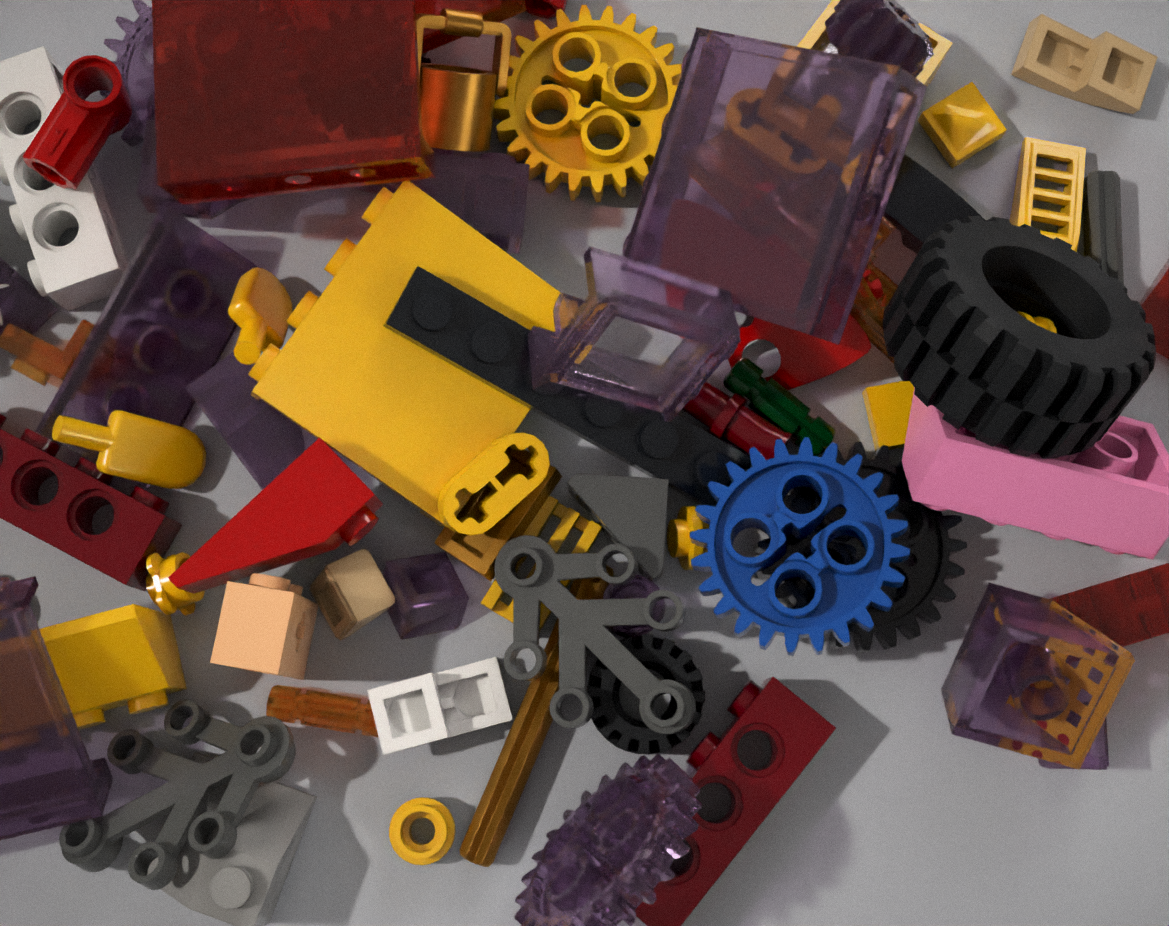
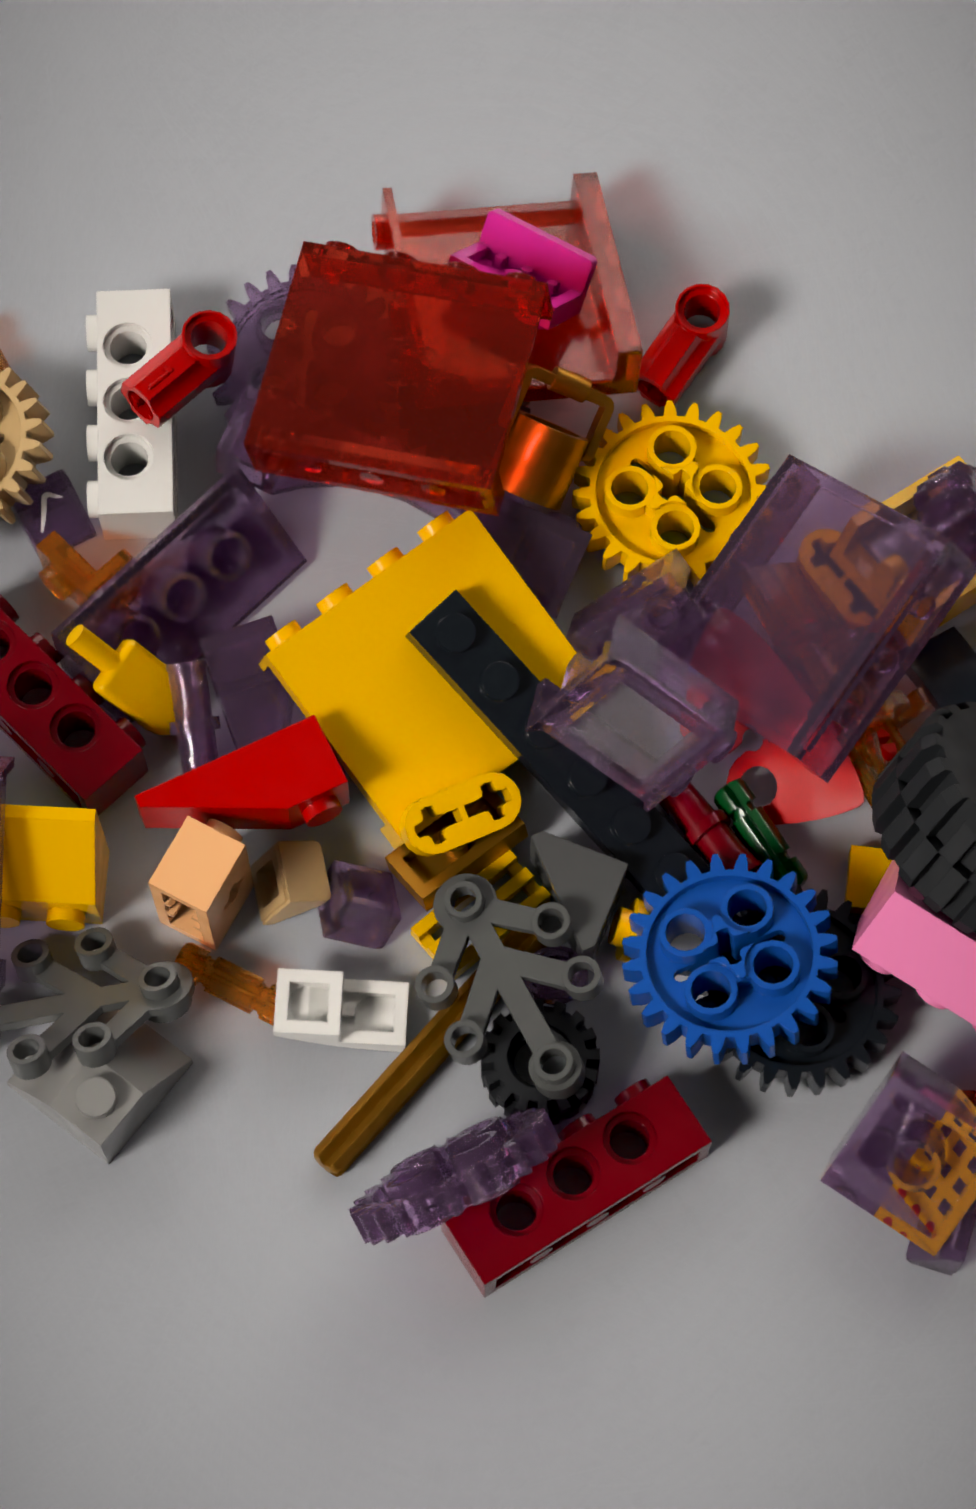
camera: 15 degrees right, 10 degrees down
yellow plate [146,552,205,616] -> none
yellow piece [228,267,293,365] -> none
yellow plate [389,797,456,865] -> none
none -> clear purple pin [165,659,221,774]
none -> clear purple bracket [566,548,705,686]

